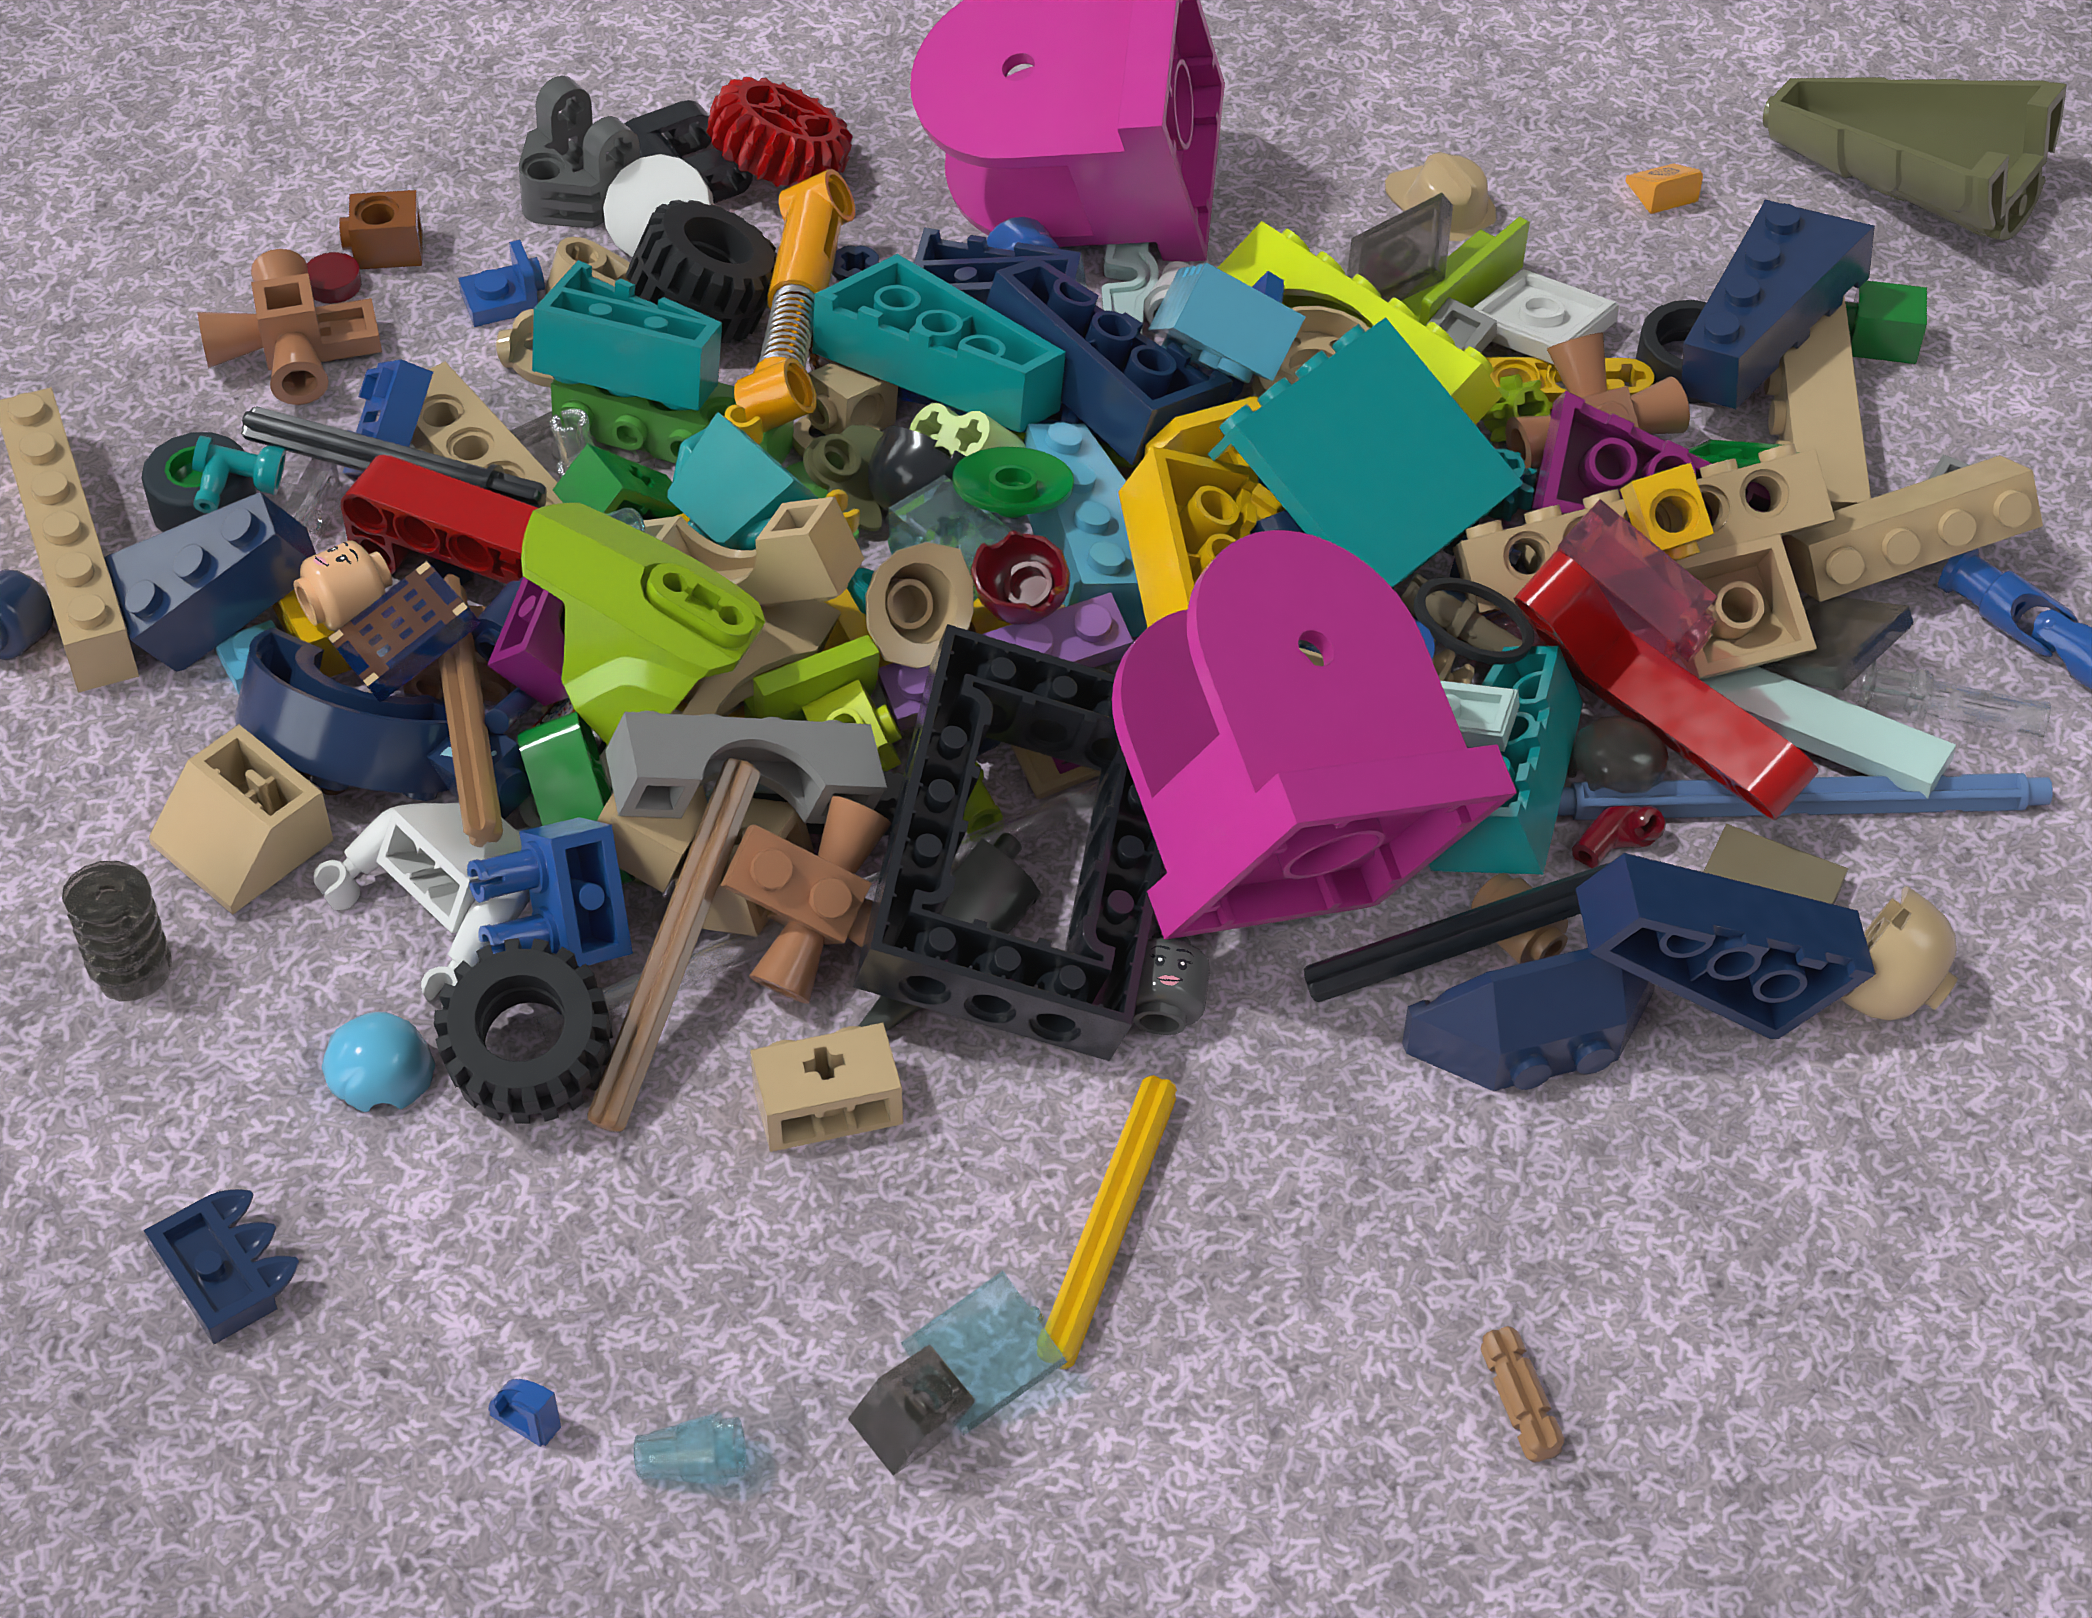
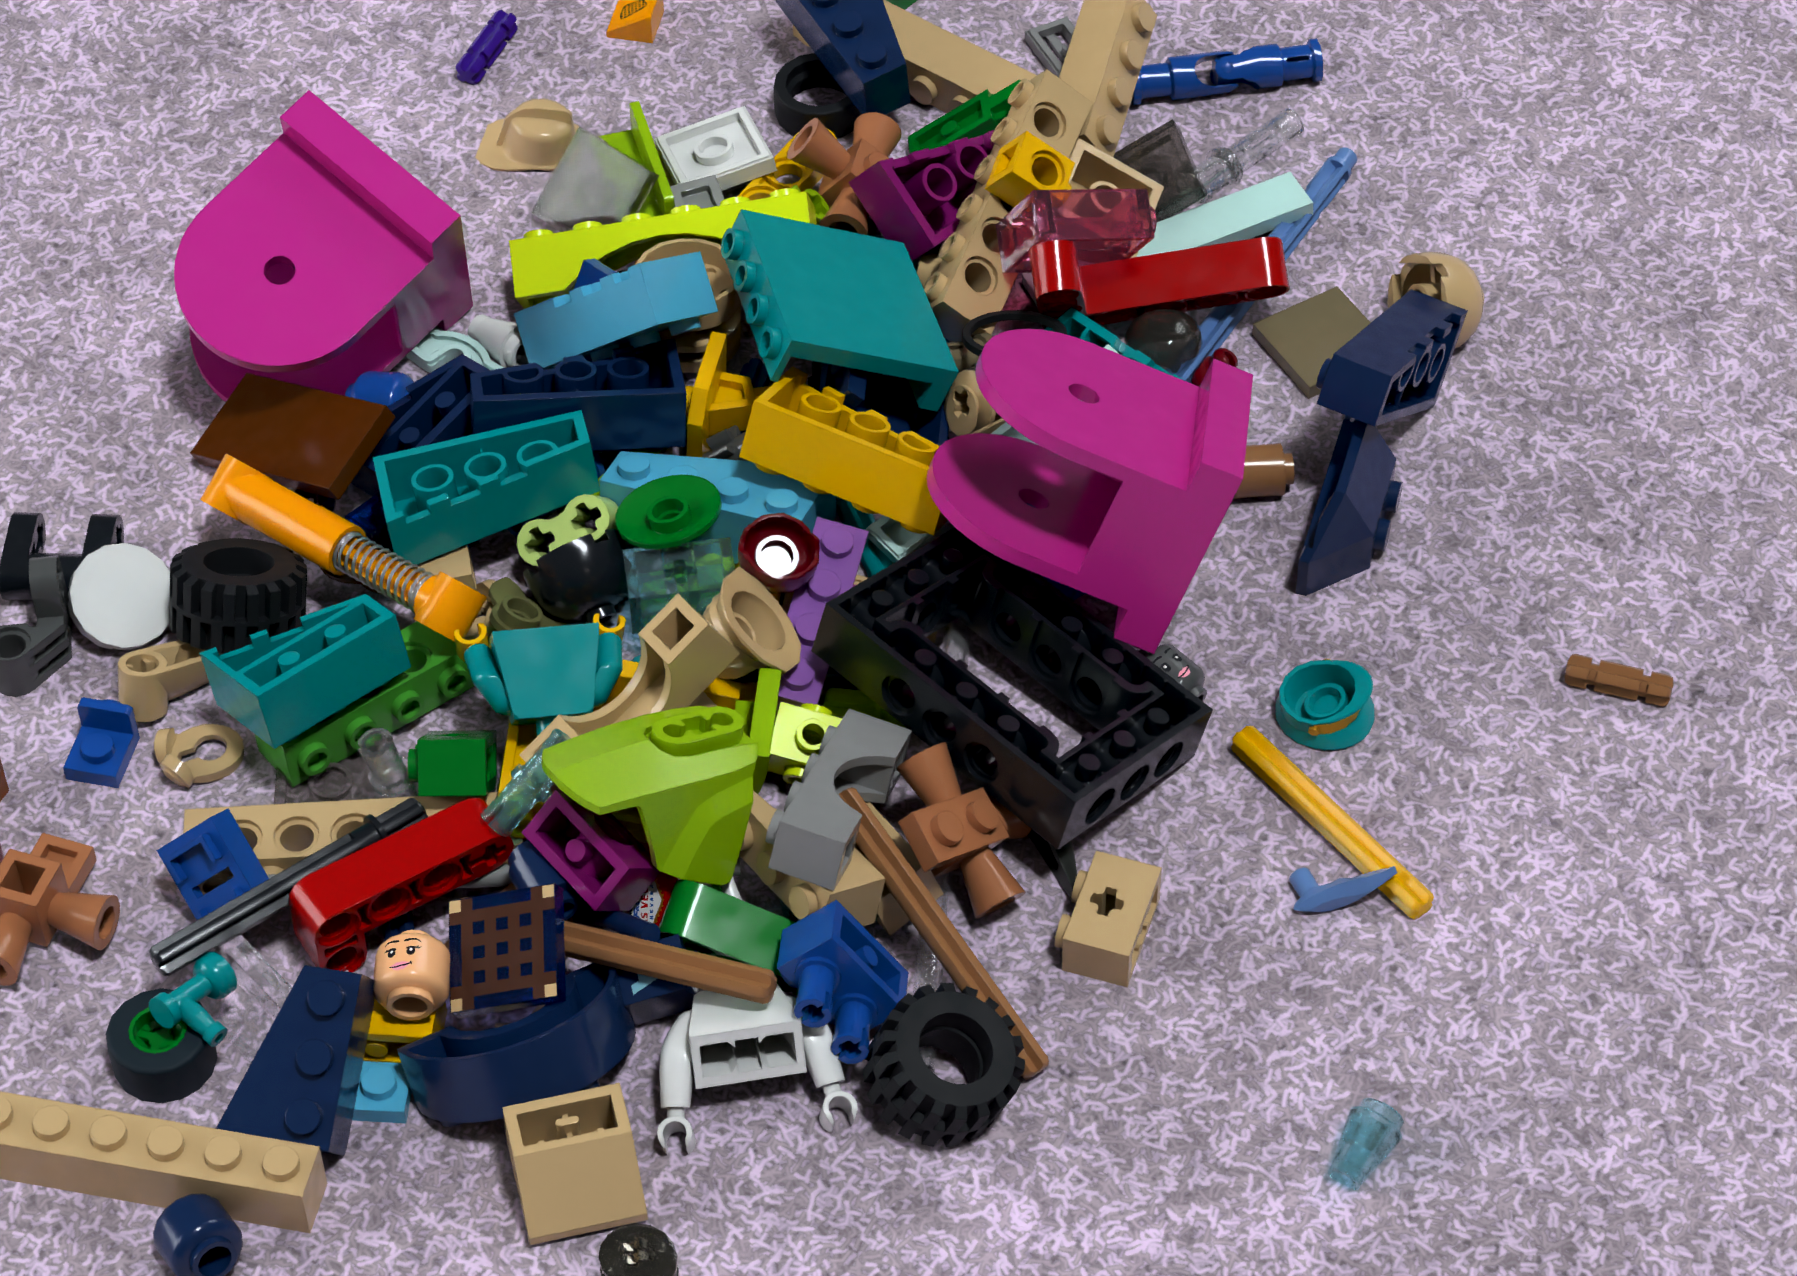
camera: 55 degrees left, 0 degrees up
medium azure hair [322,1012,436,1112] -> none
blue tile [488,1379,561,1447] -> none
red gear [706,77,853,187] -> none
clear smoke brick [848,1344,976,1476] -> none
clear light blue piece [901,1271,1067,1436] -> none
black axle [1304,863,1608,1002] -> none
none -> reddish brown tile [190,373,395,500]
none -> dark purple axle [456,10,518,85]
none -> teal piece [1275,659,1375,750]
none -> medium blue bar [1289,866,1397,913]

